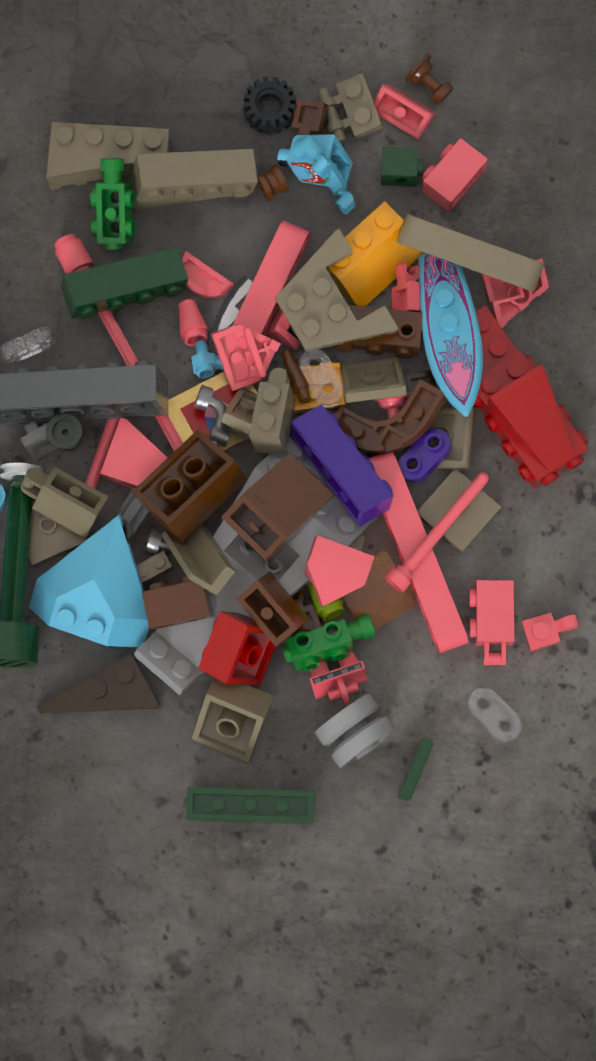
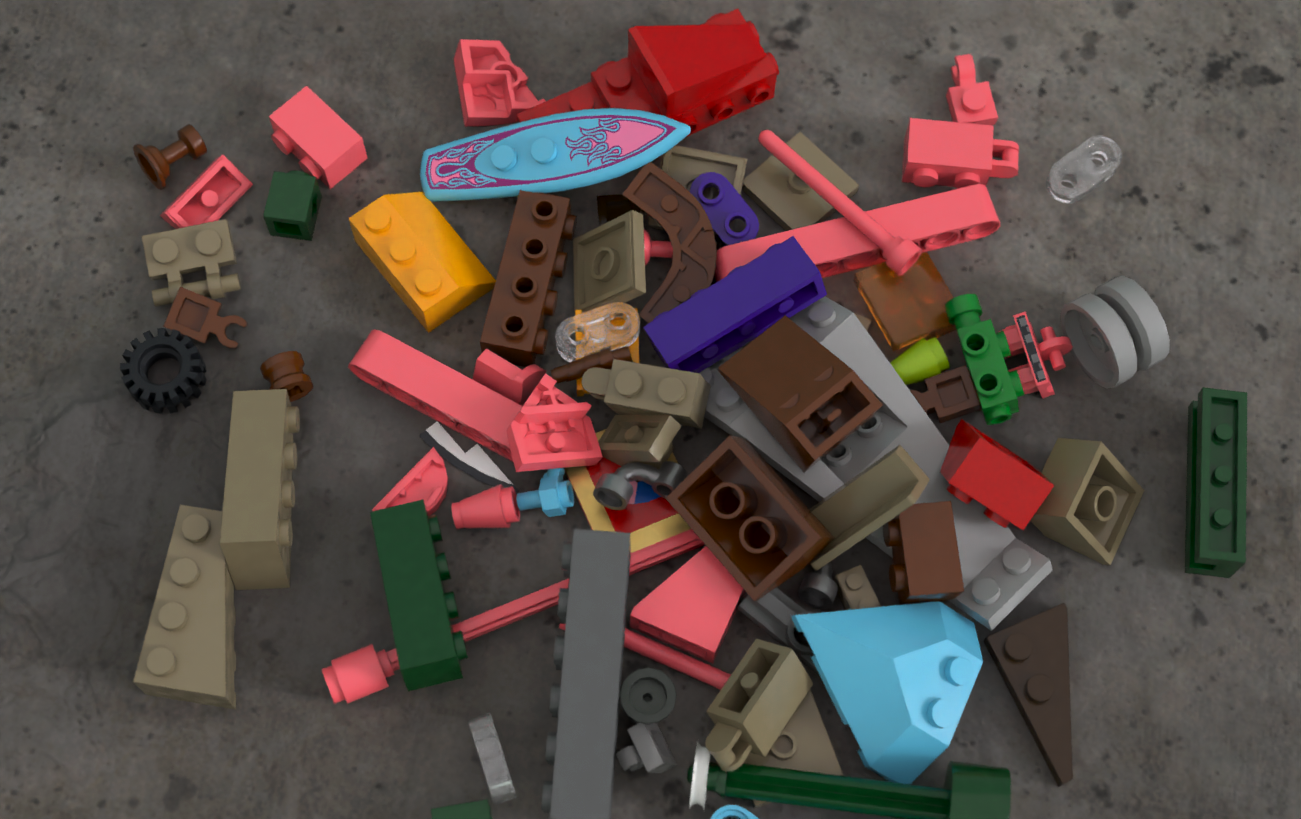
camera: 90 degrees left, 10 degrees down
green brick [90,158,136,250] -> none
reddish brown brick [236,571,309,647] -> none
dark tan wing [275,229,399,351] -> none
medium azure torso [278,135,355,215] -> none
coral slope [304,535,374,607] -> none
coral plate [392,263,420,312] -> none
dark tan beam [396,214,545,292] -> none
dark green tile [398,738,434,802] -> none

